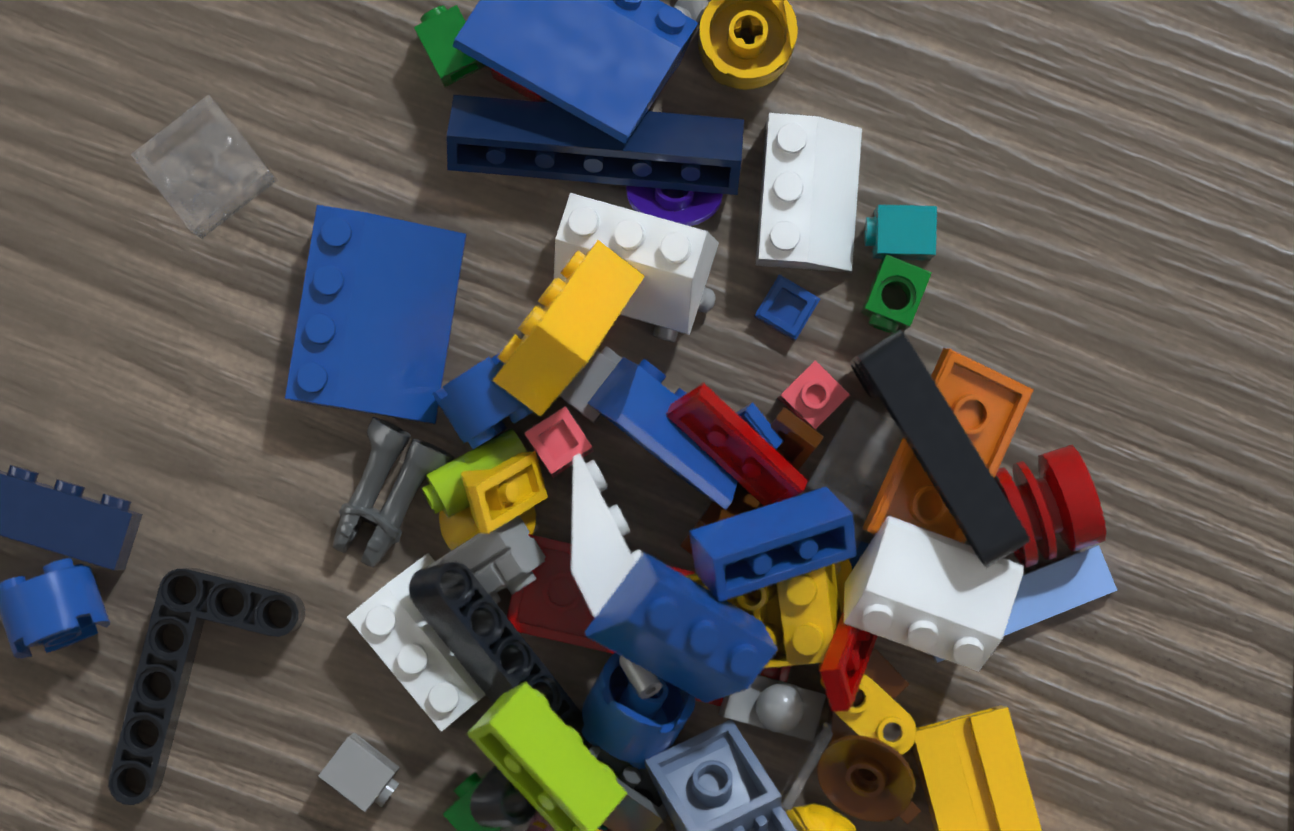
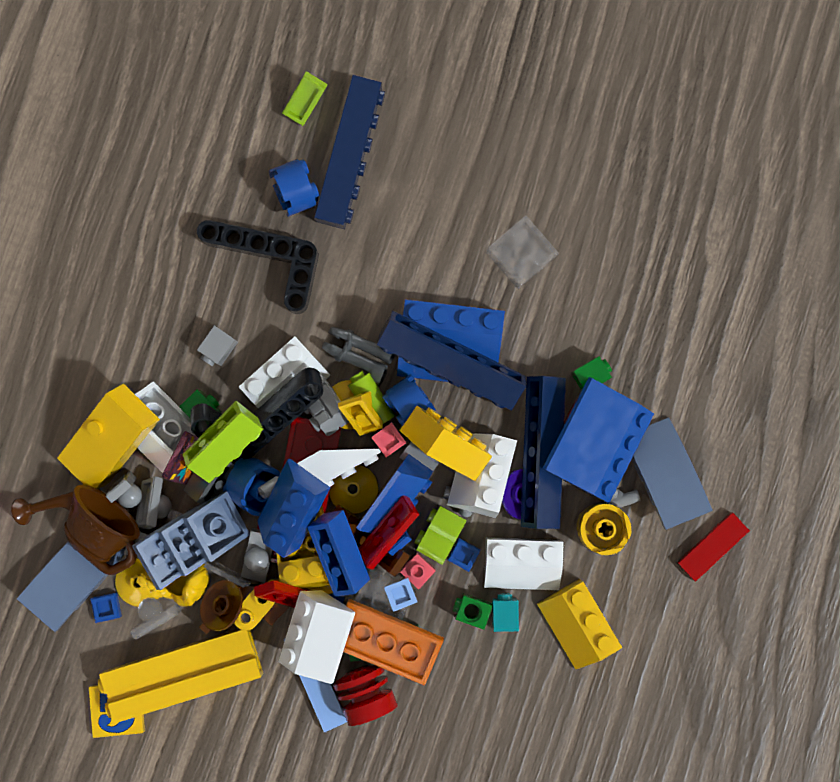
camera: 90 degrees right, 0 degrees up
black beam [850,330,1030,568] -> none
none -> yellow dish [329,465,378,514]
none -> dark blue brick [377,310,526,411]
none -> light blue plate [384,577,418,612]
none -> lime brick [414,506,467,565]
none -> yellow slope [537,579,622,669]

